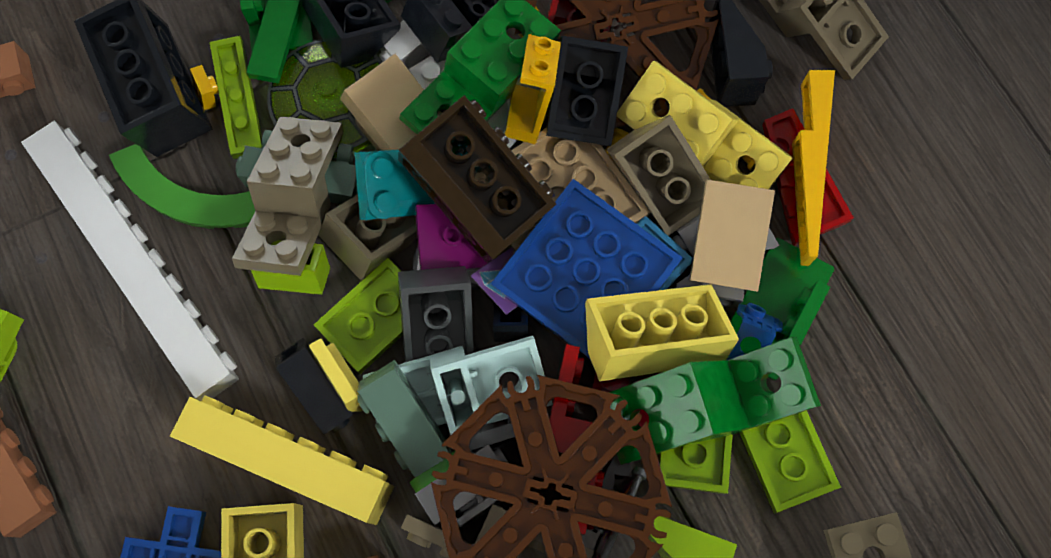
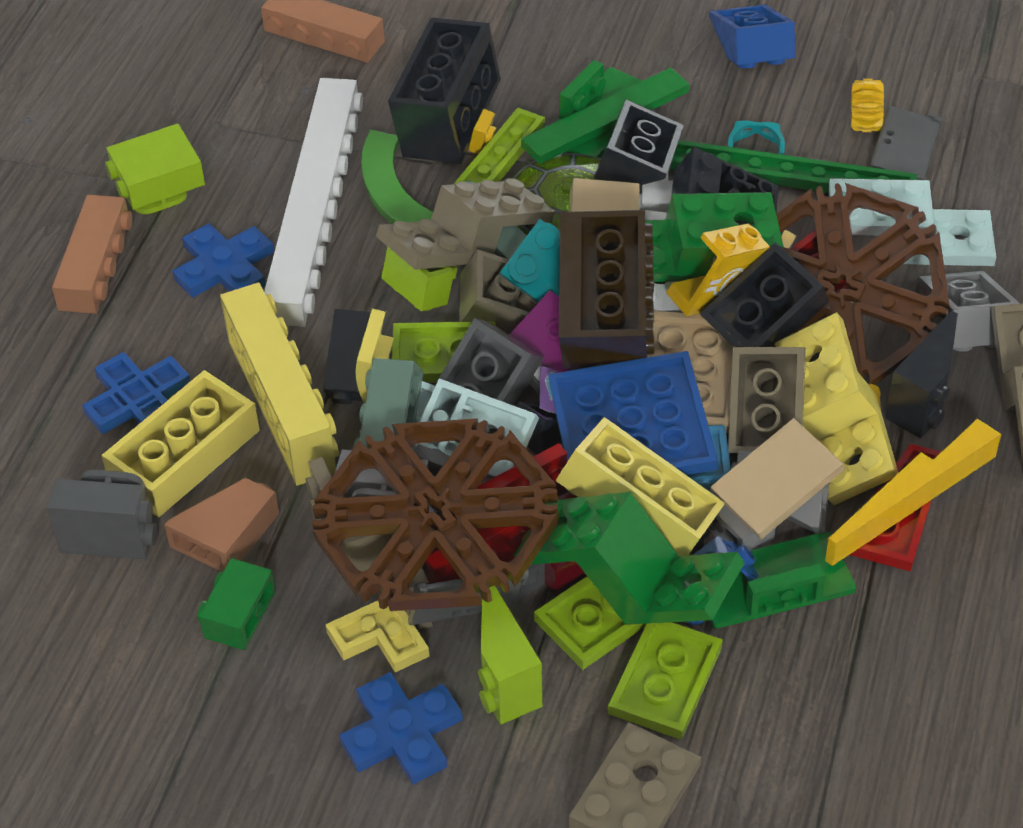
camera: 45 degrees right, 25 degrees down
none -> blue plate [172,223,274,298]

